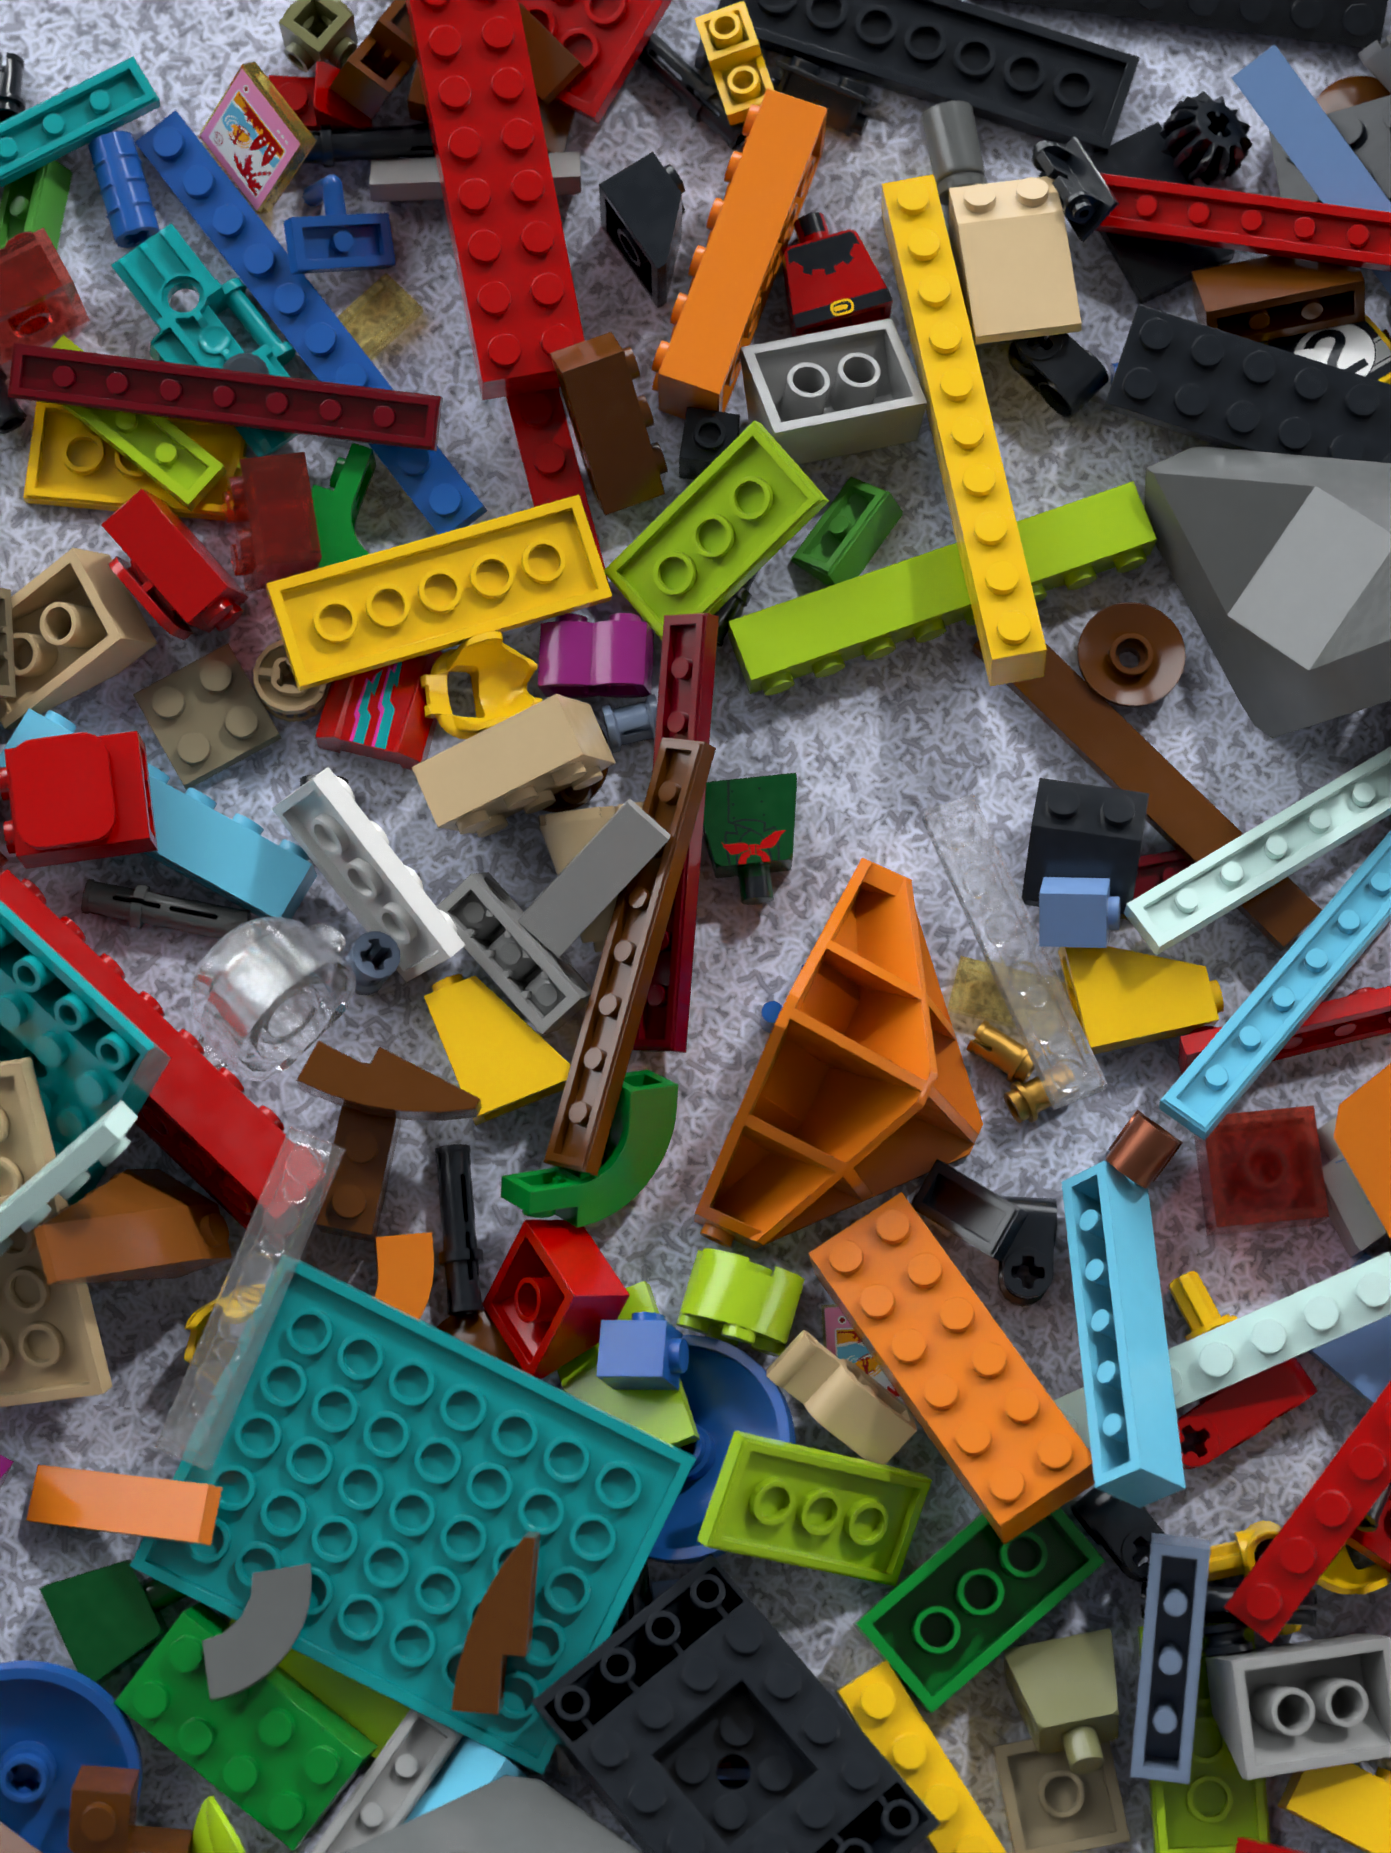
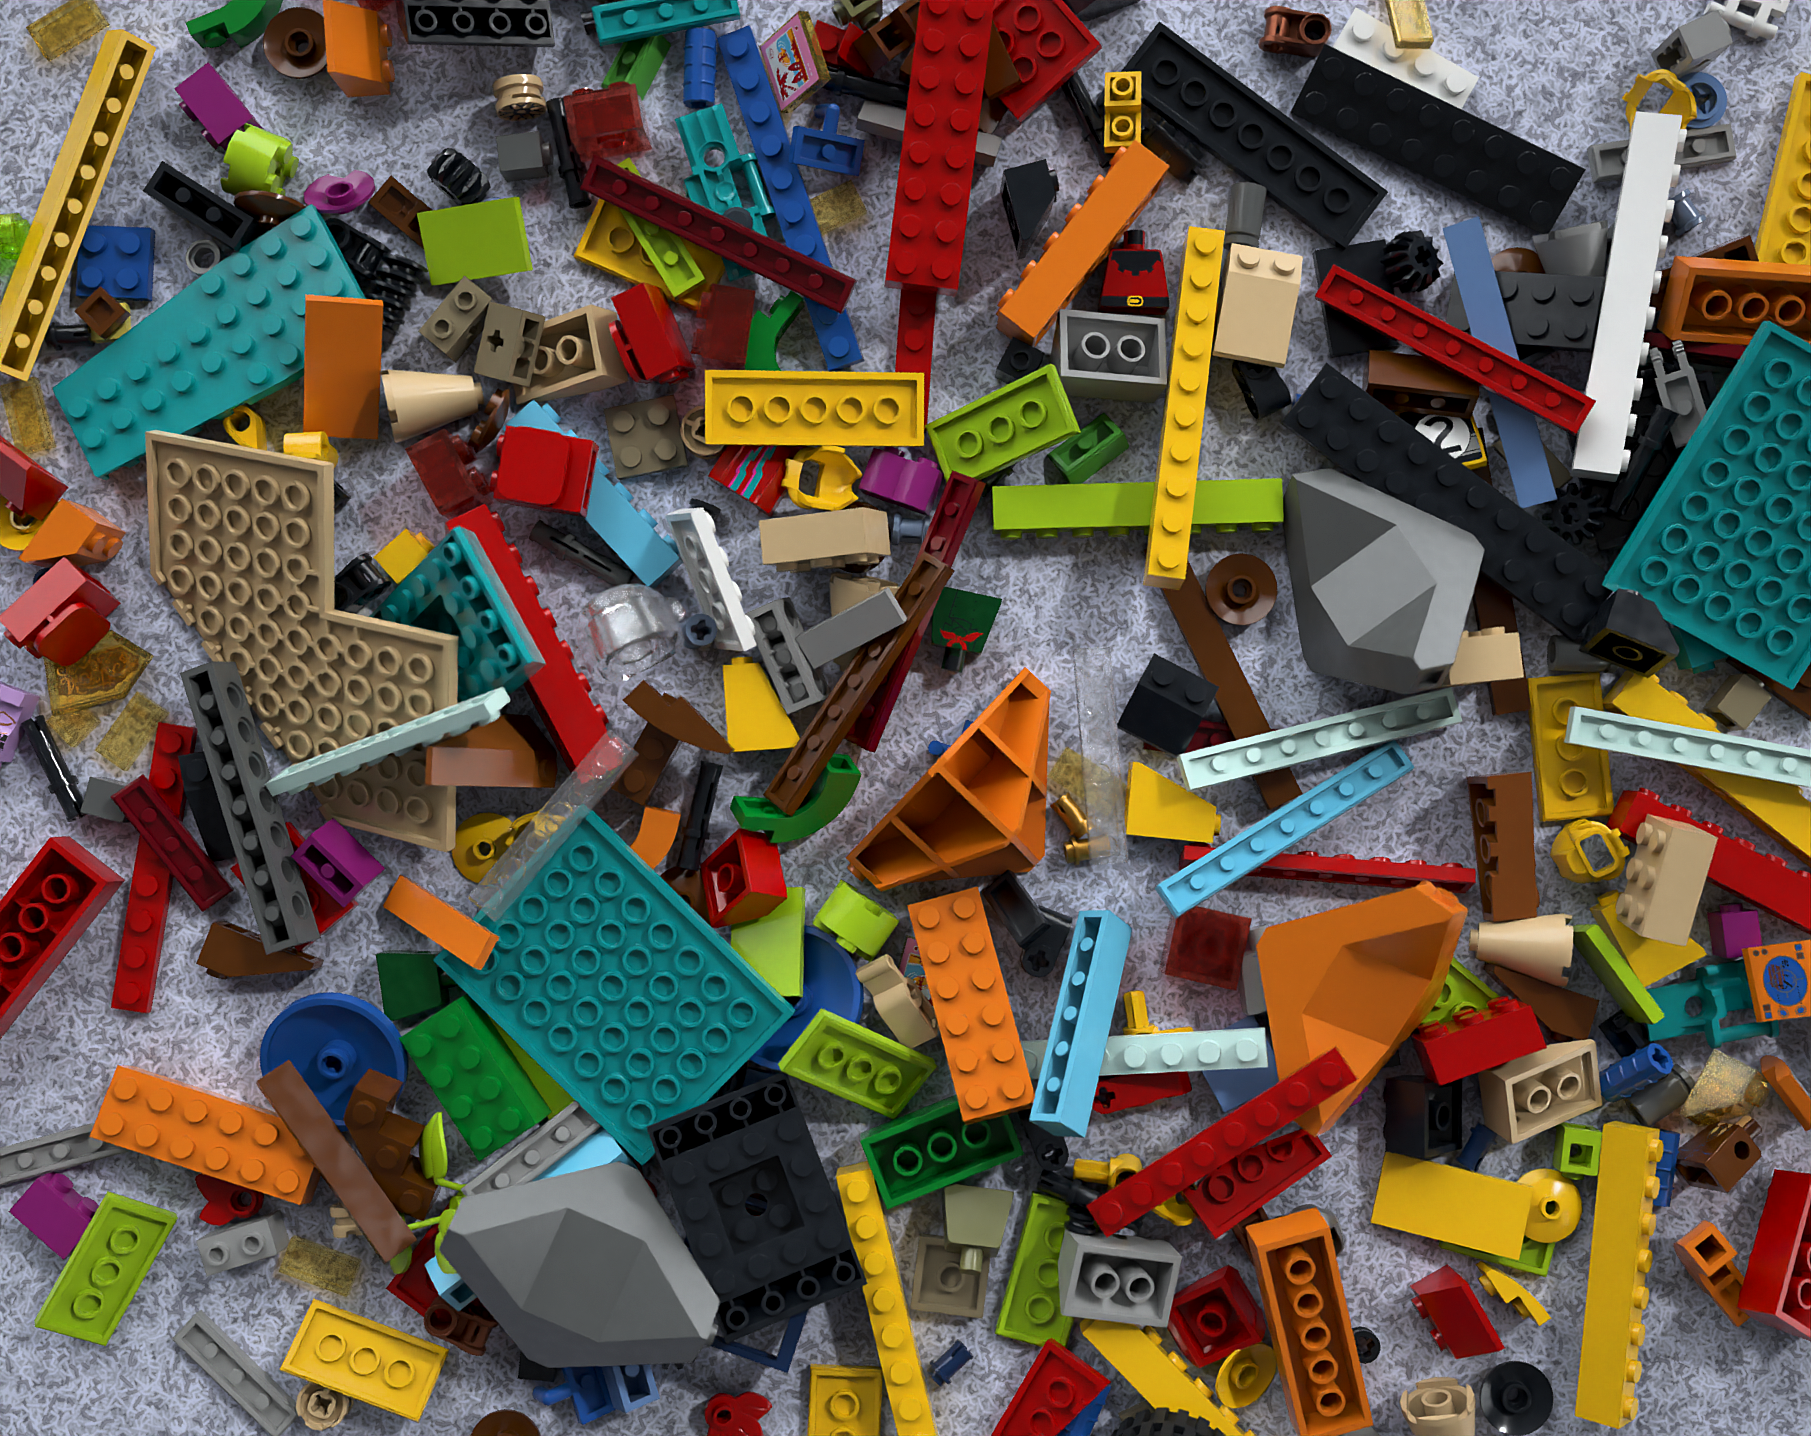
camera: 20 degrees right, 10 degrees up
dark grey tile [202,1564,312,1702] -> none
reddish brown slope [451,1531,540,1714] -> none
reddish brown brick [550,332,668,515] -> none
brick [596,1312,689,1390] -> none
black hinge [1032,136,1119,242] -> none
medium blue brick [1039,877,1120,948] -> none
copper piece [1106,1109,1183,1188] -> none
sand blue brick [1130,1533,1210,1784] -> none
none -> yellow dish [451,812,522,884]

